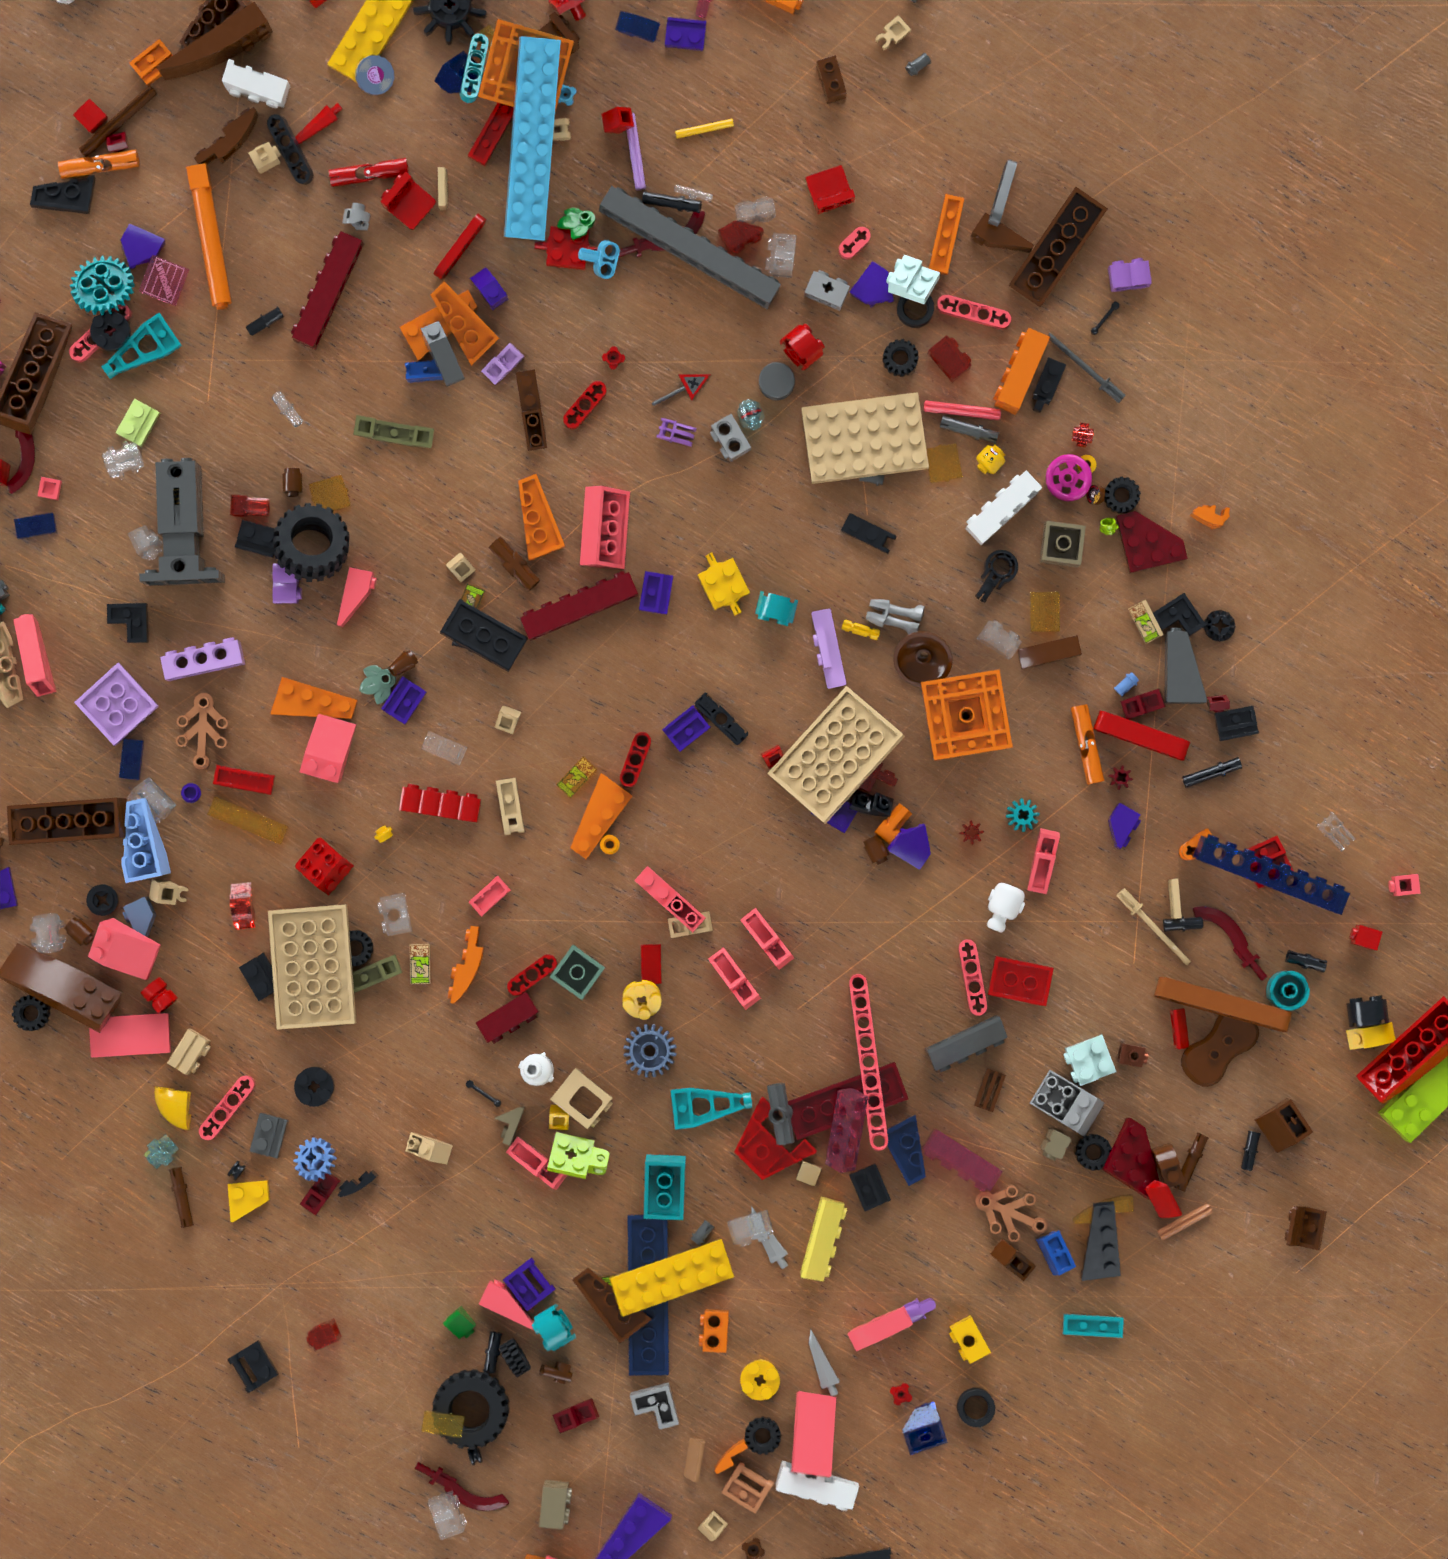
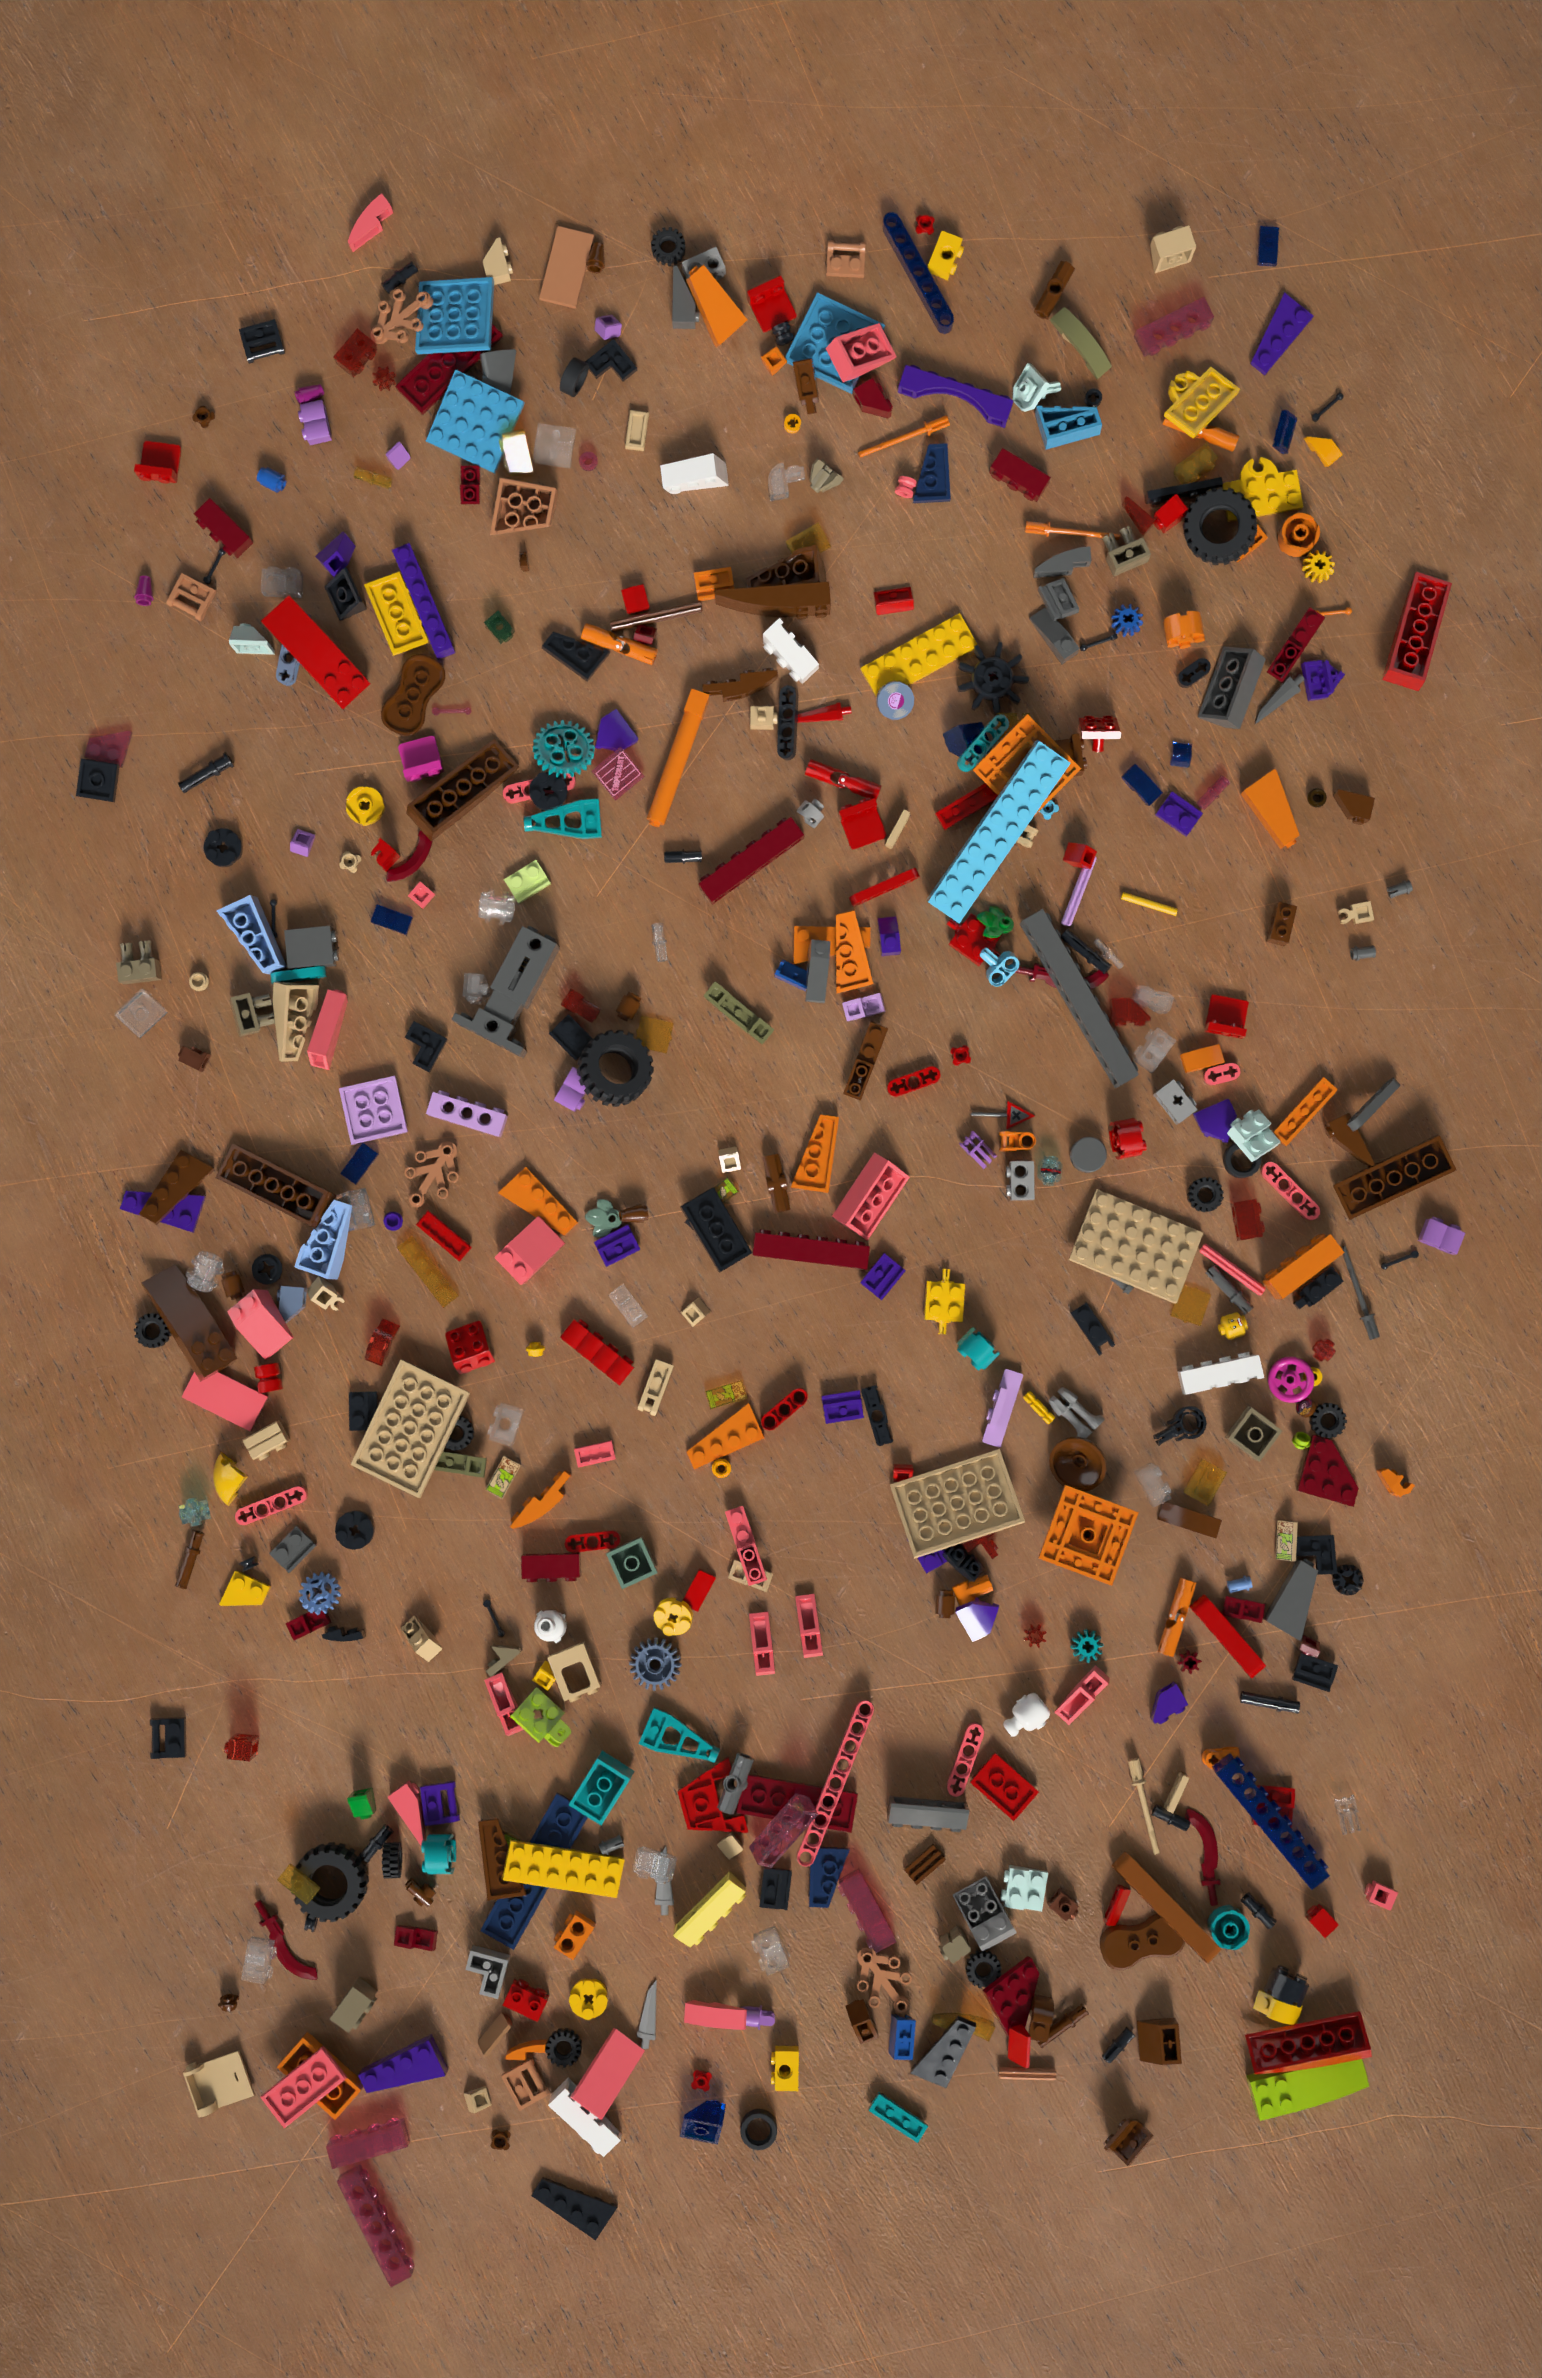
camera: 35 degrees right, 0 degrees up
coral slope [337,567,377,627] -> none
none -> red brick [502,1979,549,2022]
none -> clear brick [751,1926,789,1976]
none -> orange piece [999,1131,1036,1152]
none -> orange slope [1180,1044,1225,1073]

